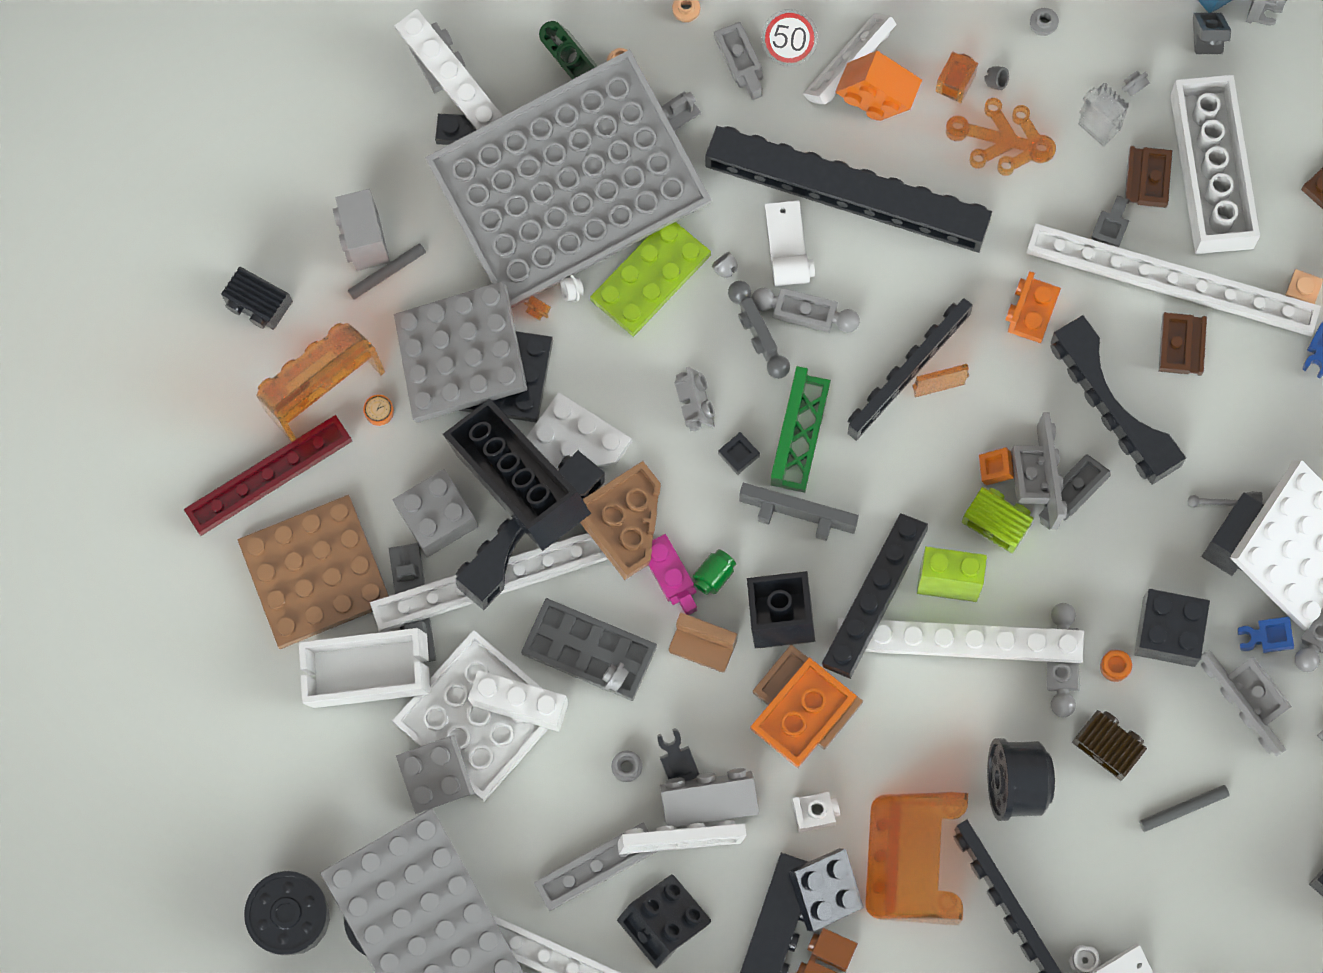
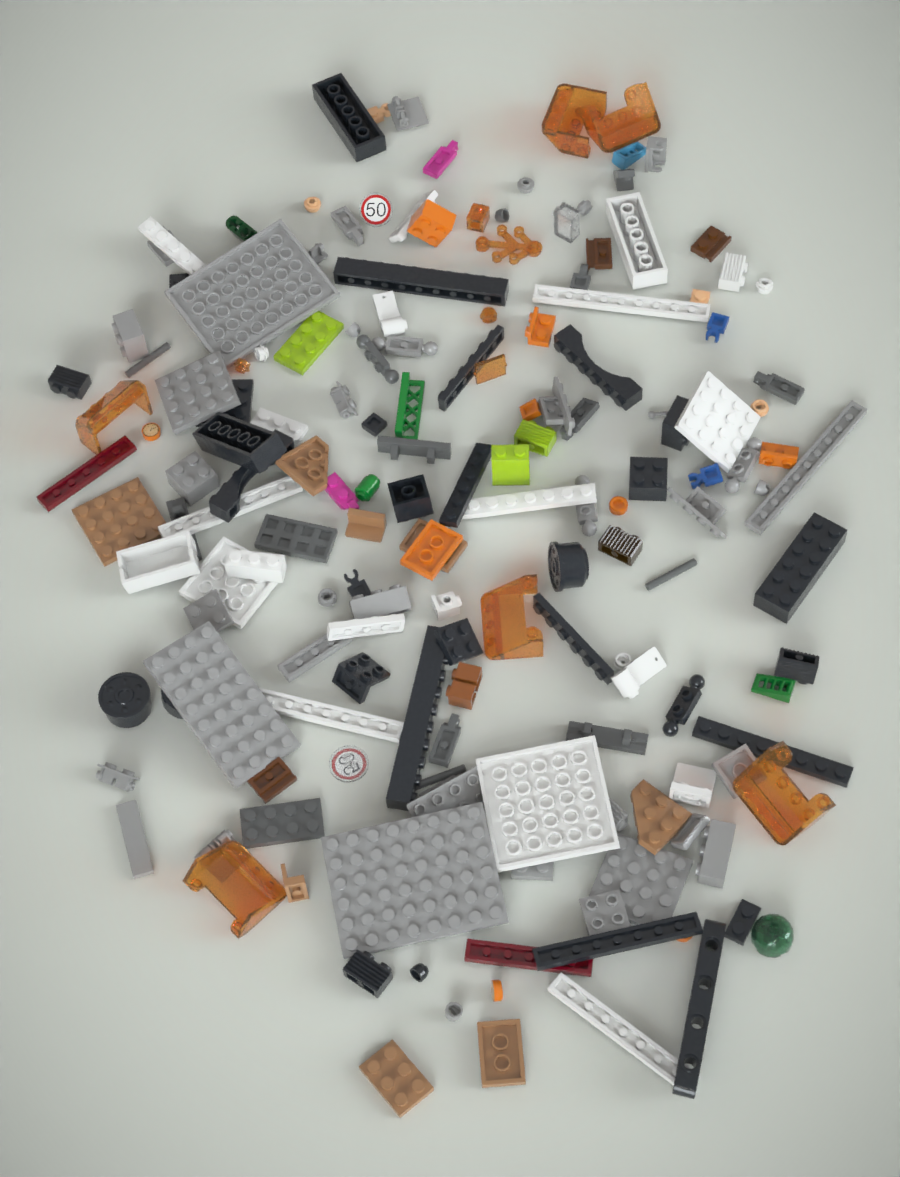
camera: 10 degrees left, 15 degrees down
light grey plate [602,662,629,692] -> none
reddish brown plate [1158,312,1207,376] -> none
none -> clear orange plate [480,307,497,324]

